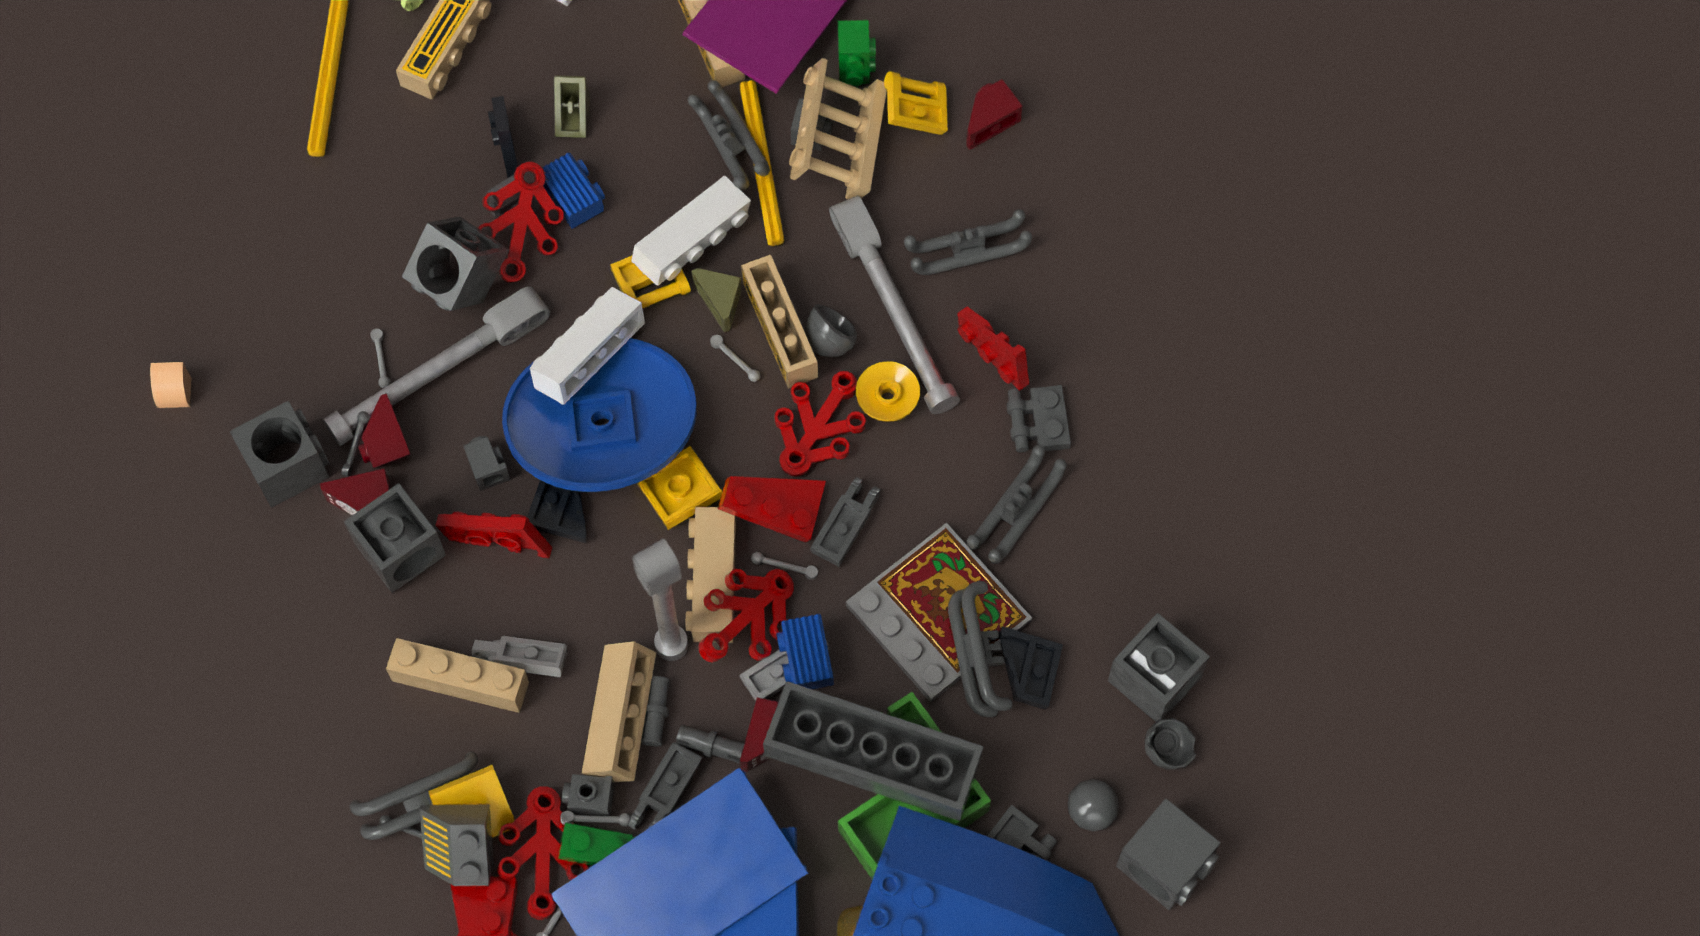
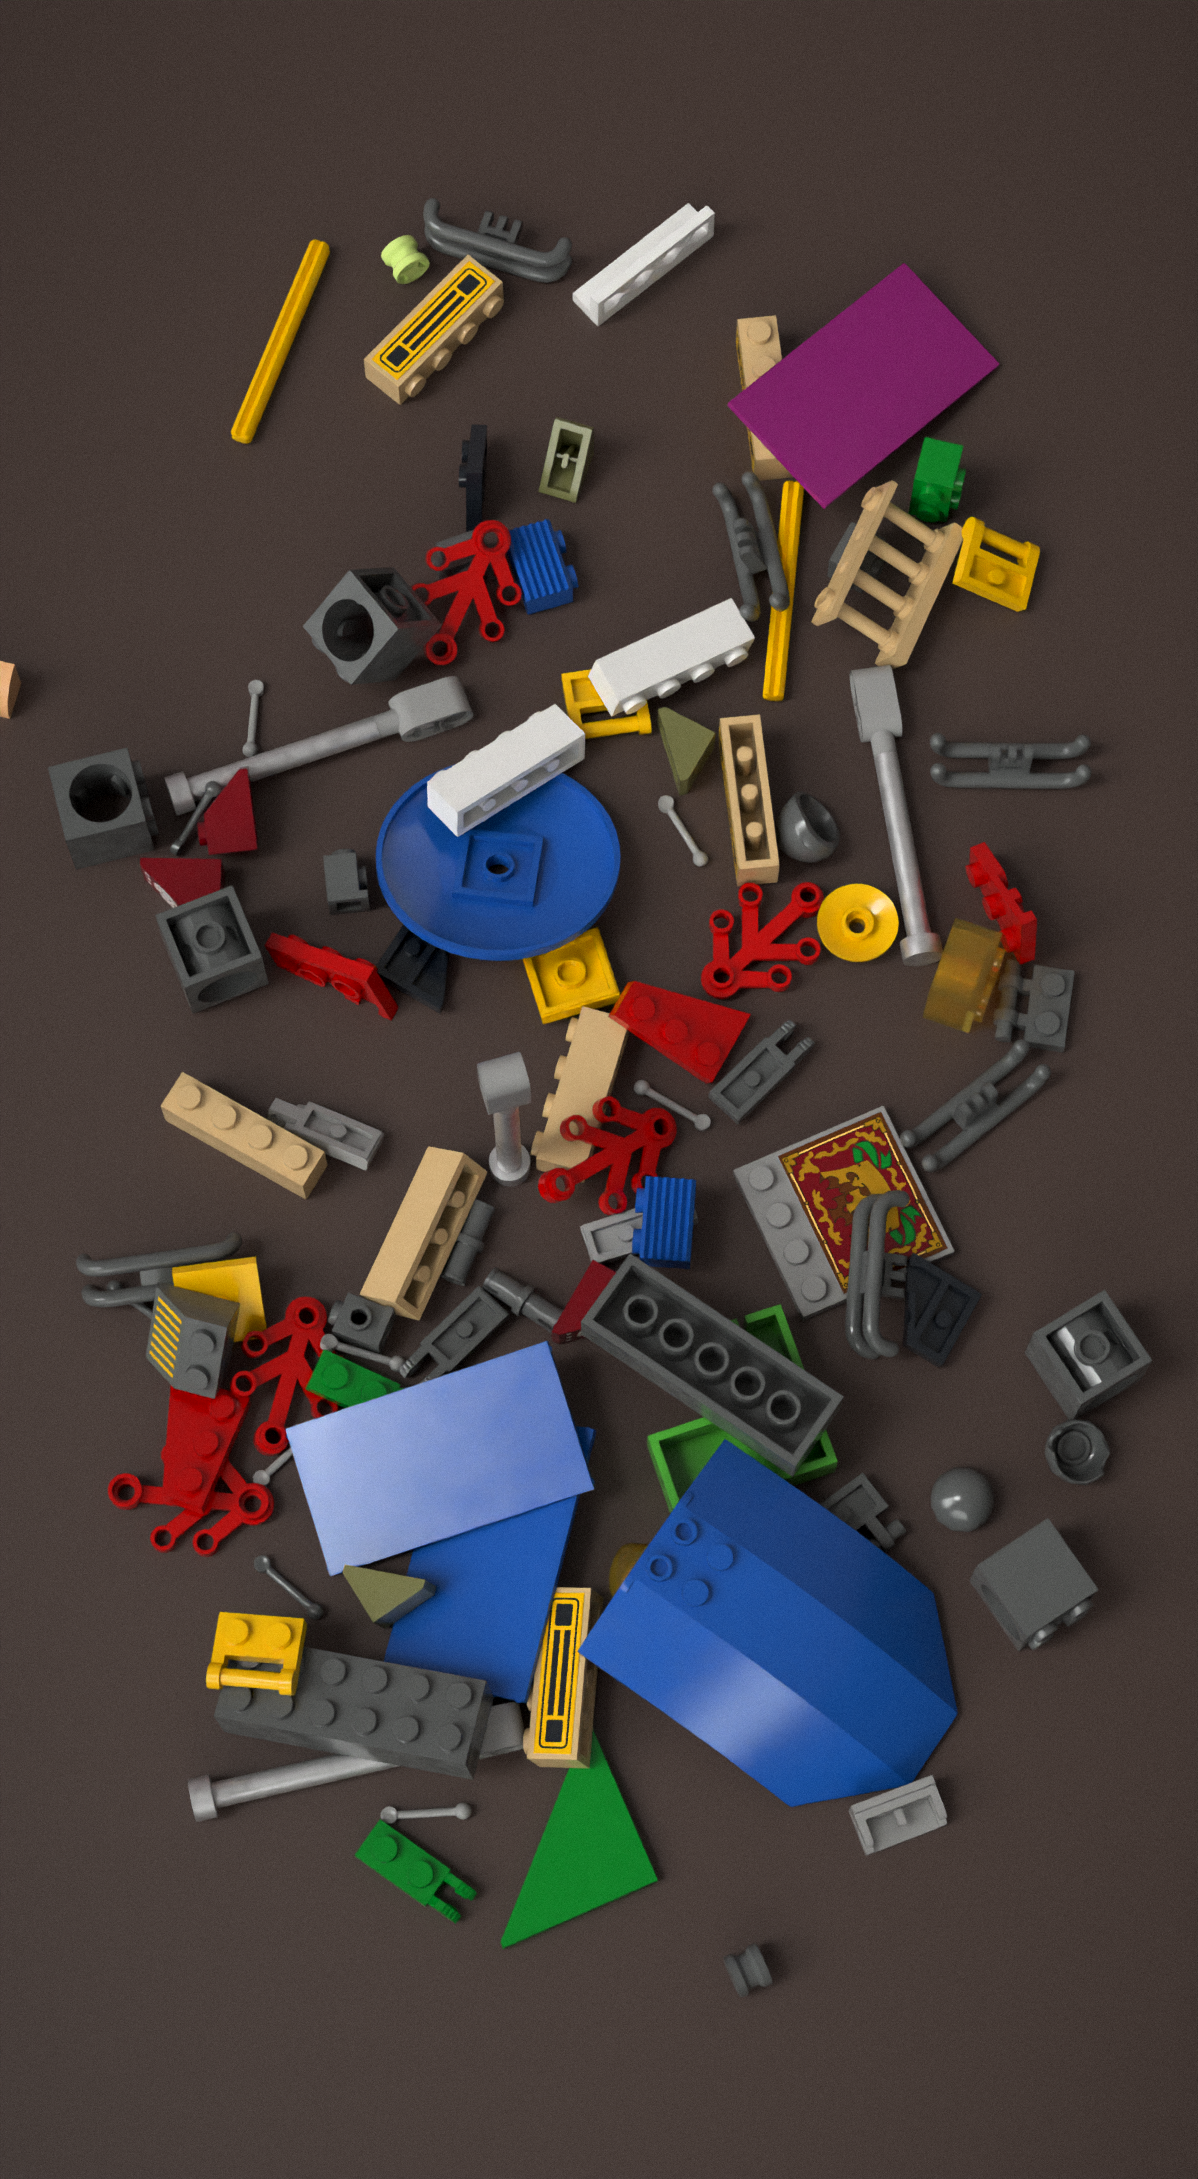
camera: 15 degrees right, 5 degrees up
dark red slope [966,79,1022,150] -> none
none -> clear yellow brick [923,918,1006,1033]

